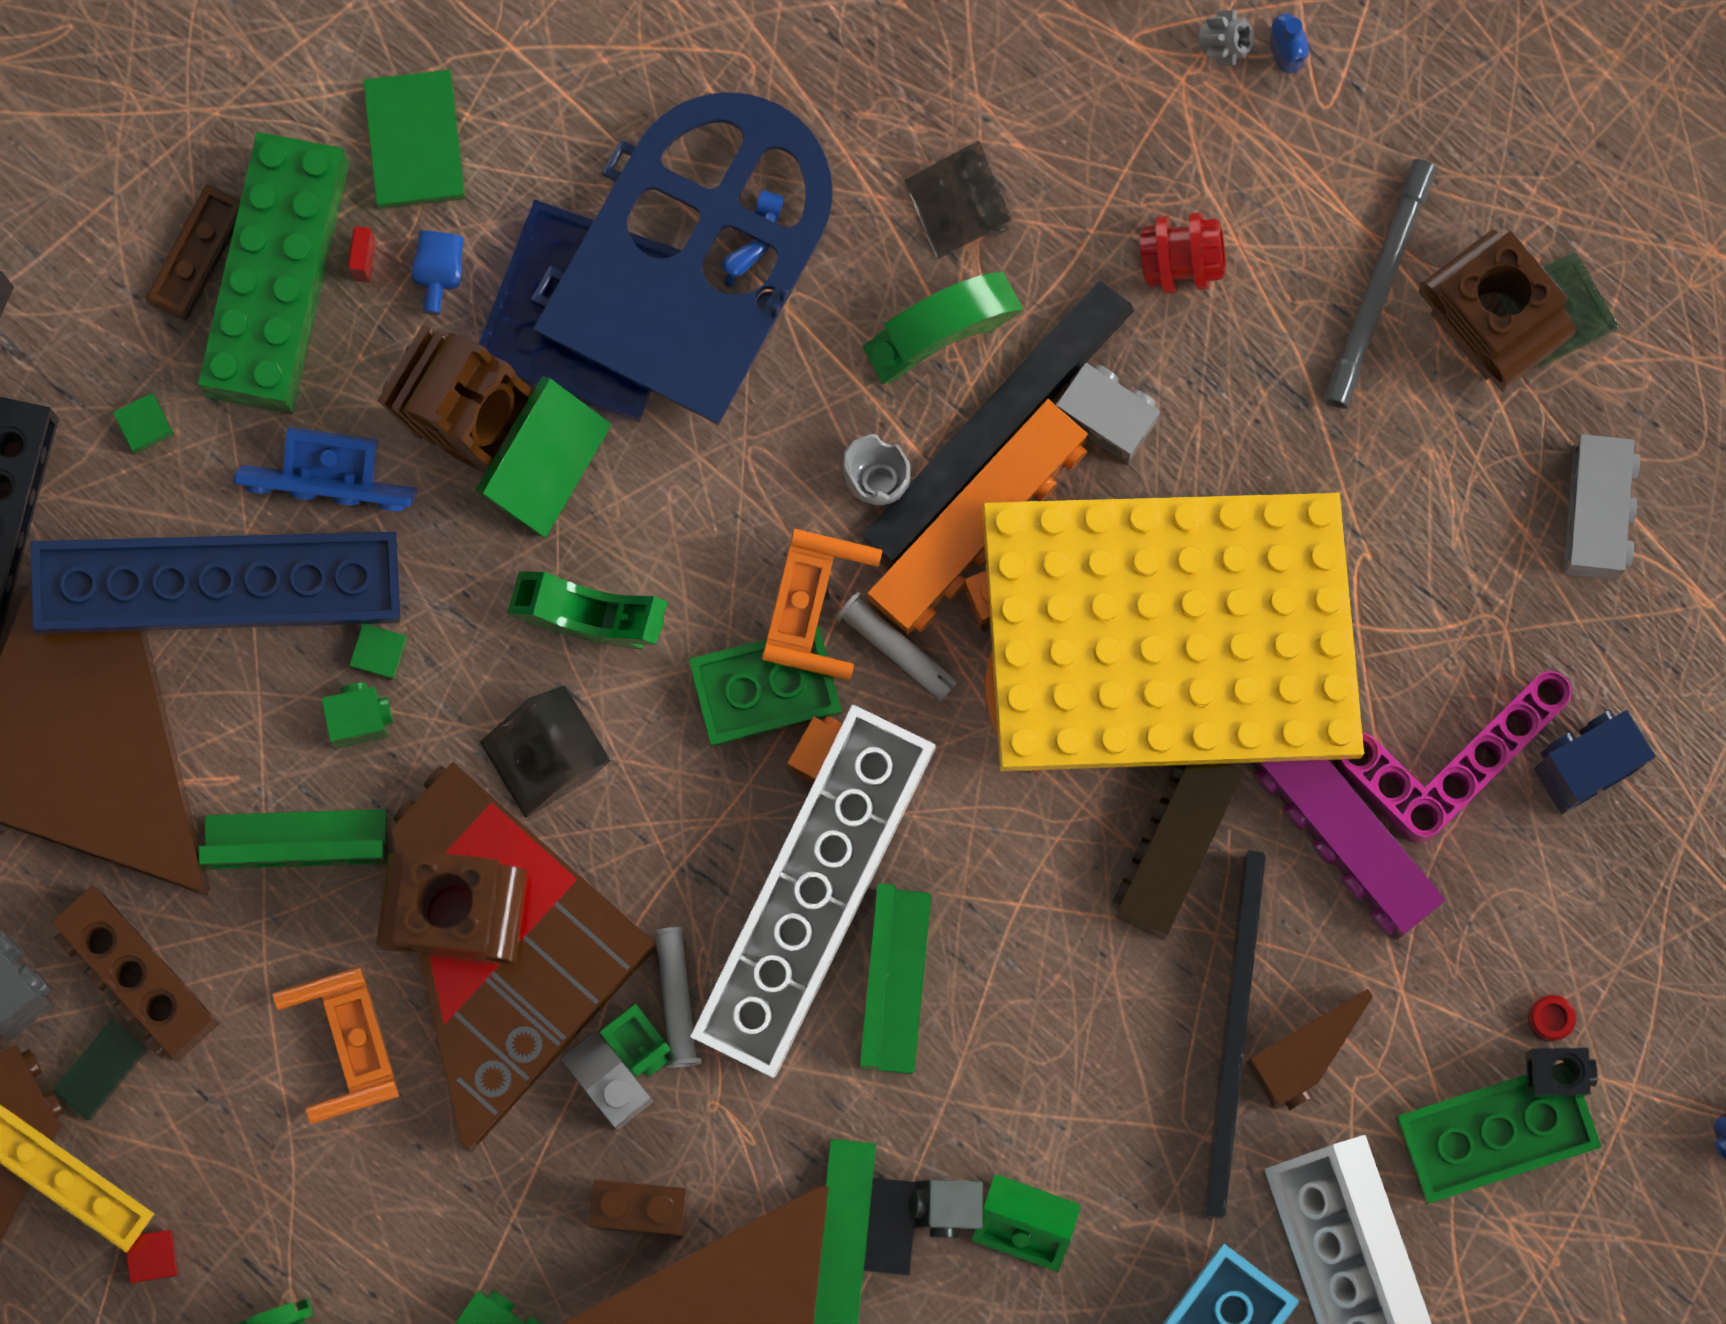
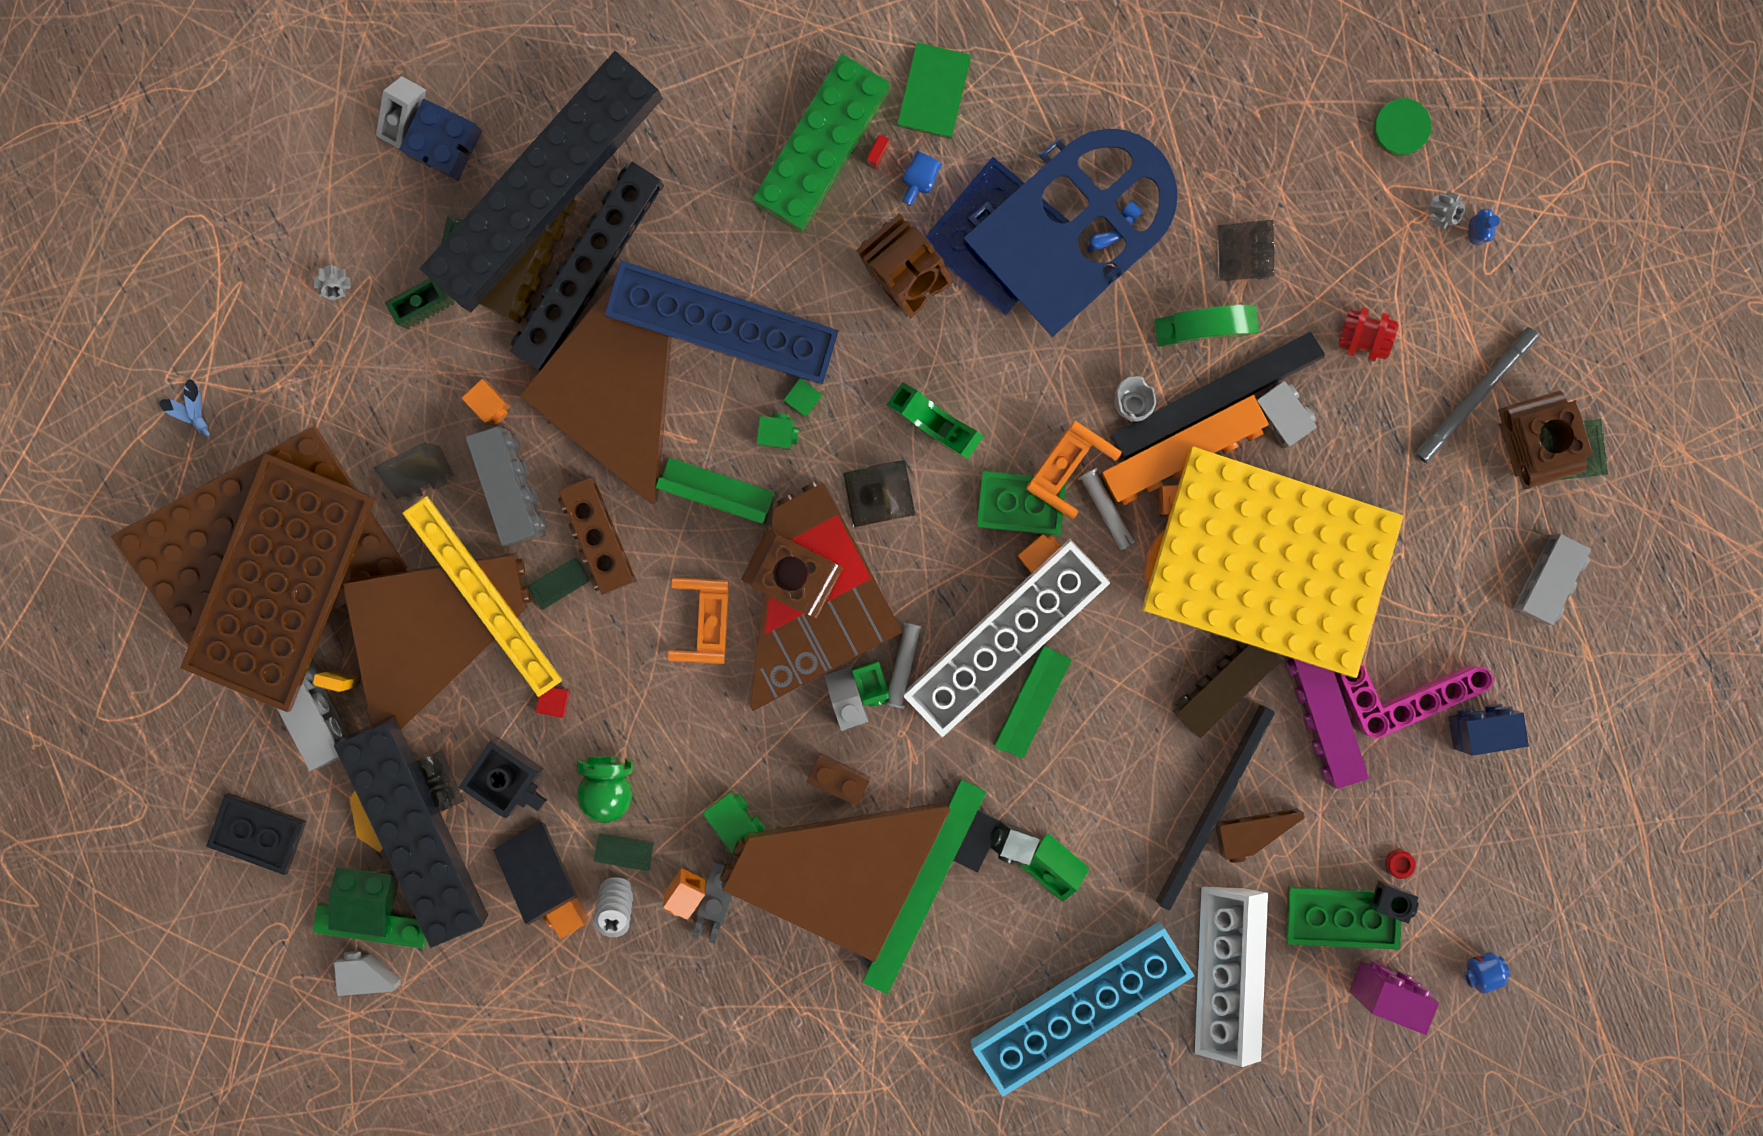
camera: 20 degrees right, 10 degrees up
green tile [113,393,175,454] -> none
reddish brown tile [145,184,241,321] -> none
blue bracket [233,427,417,511] -> none
green tile [475,376,612,538] -> none
none -> magenta brick [1349,960,1439,1035]

